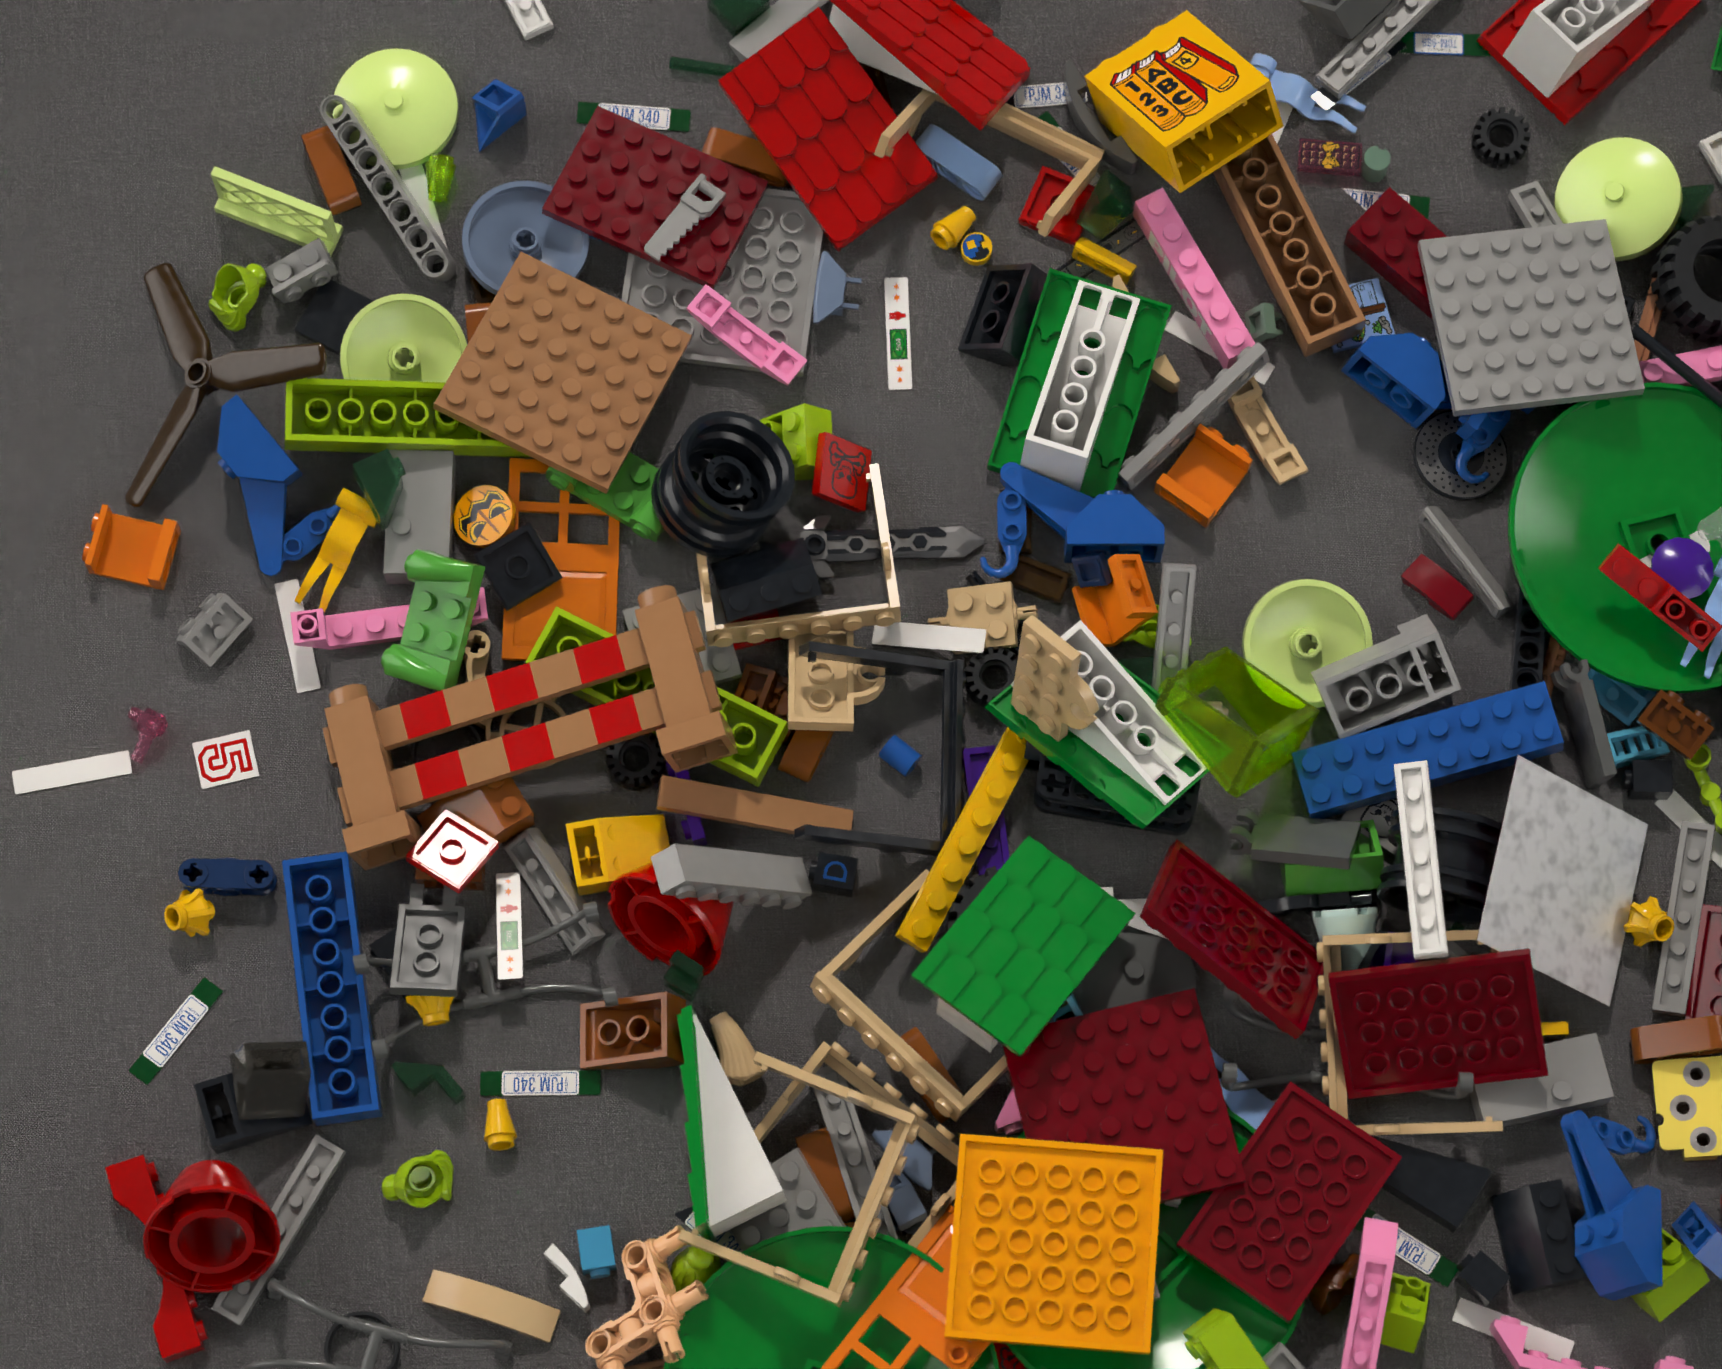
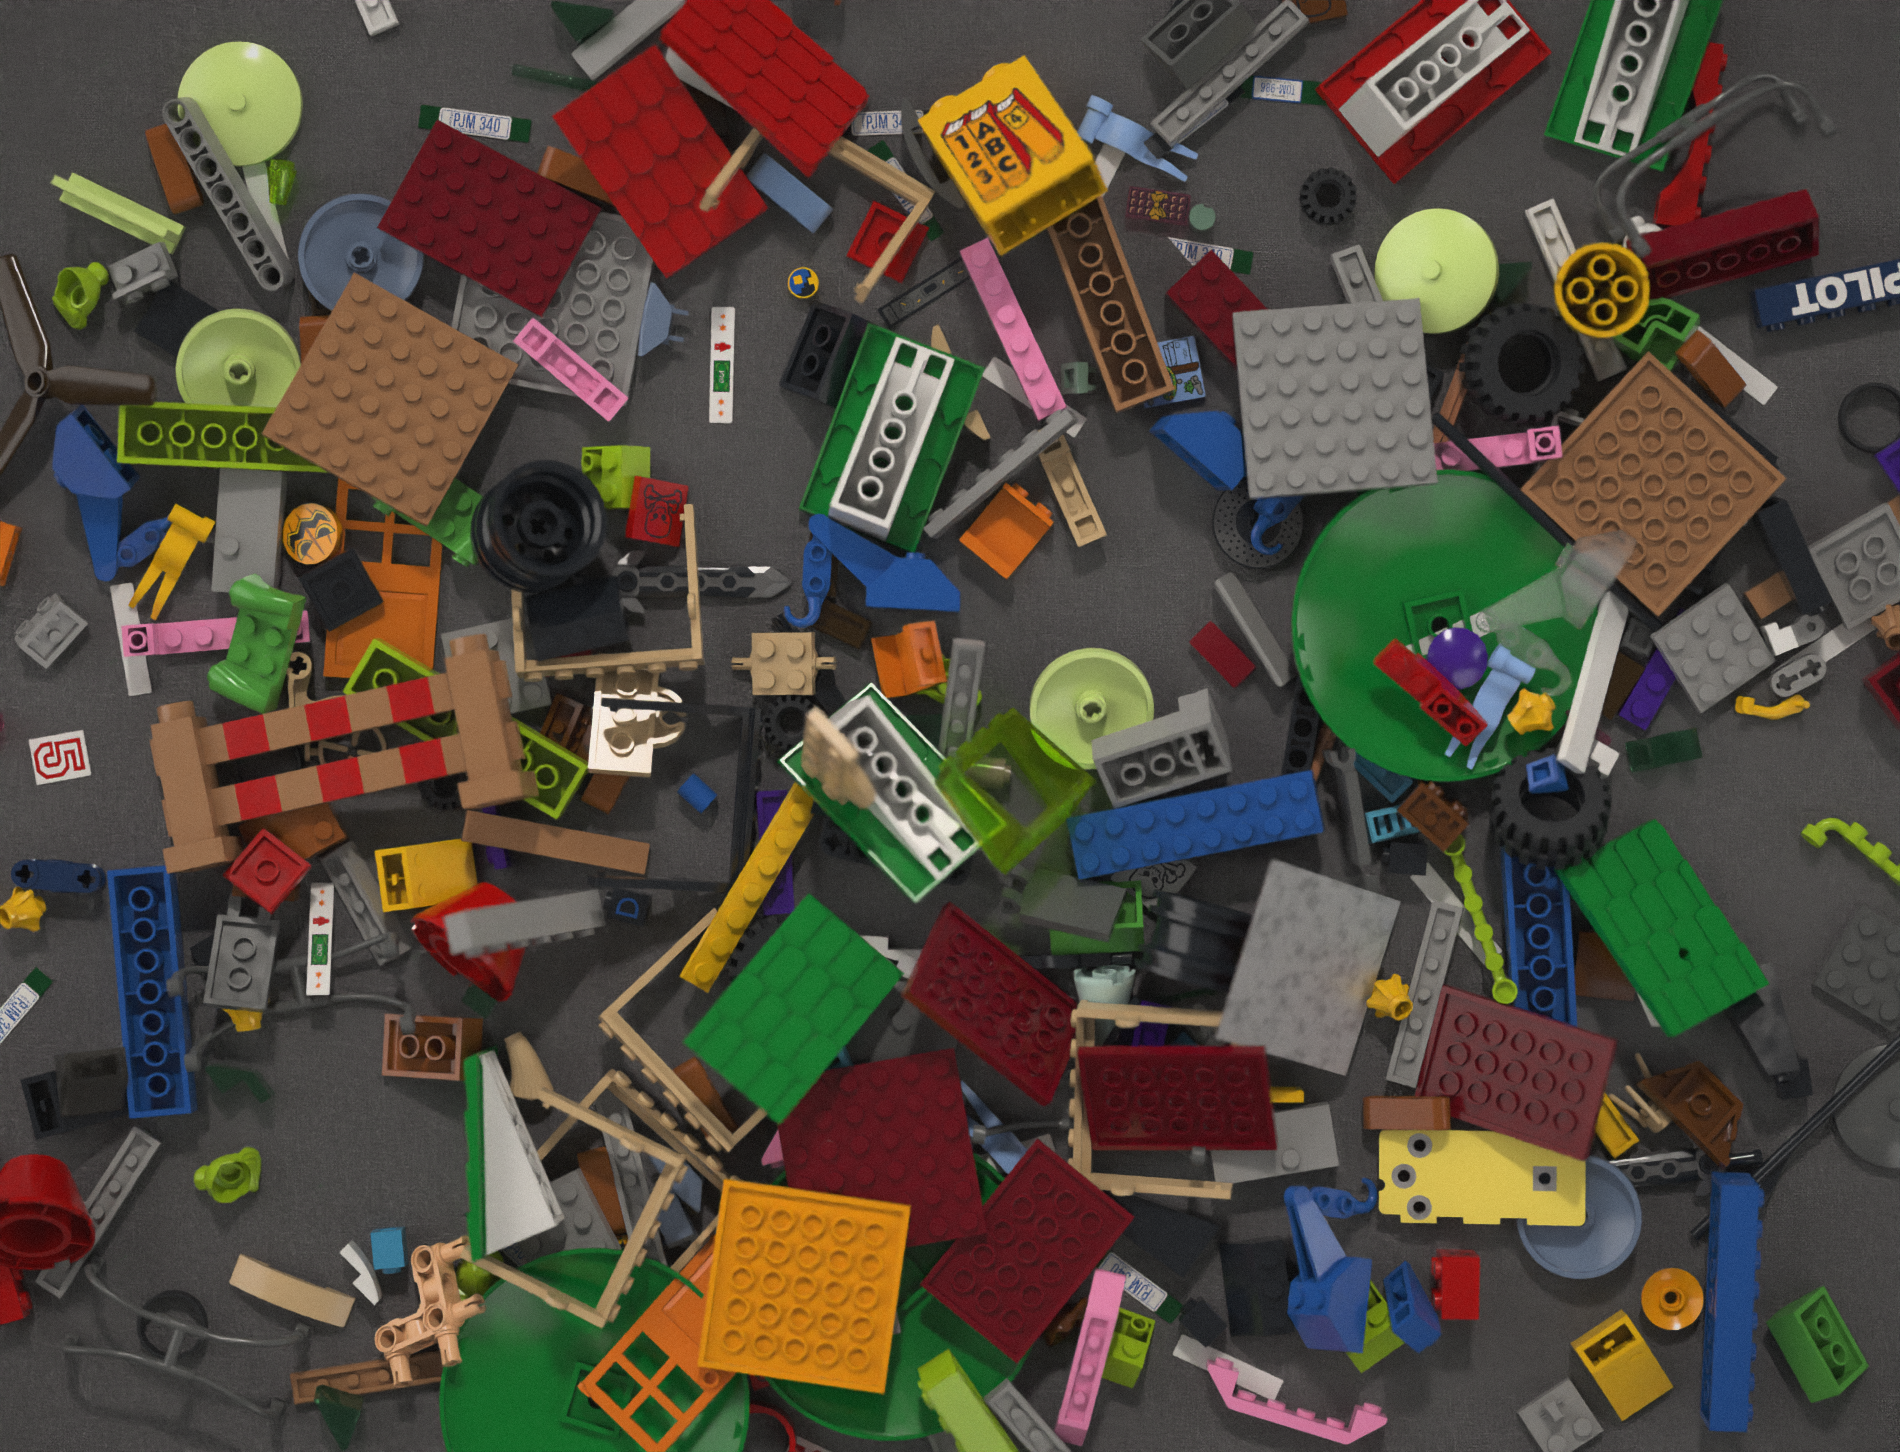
camera: 10 degrees right, 15 degrees up
clear green slope [353,449,406,530] -> none
blue slope [472,79,527,152] -> none
sticker [480,1070,601,1096] -> none
yellow cone [484,1099,517,1151] -> none
light grey piece [644,173,727,262] -> none
white sticker [872,622,986,653] -> none
yellow cone [930,206,976,250] -> none
yellow slope [1071,237,1137,285] -> none
dark blue tile [1071,551,1113,588] -> none
clear green slope [1076,170,1133,240] -> none
white tile [1394,760,1449,960] -> none

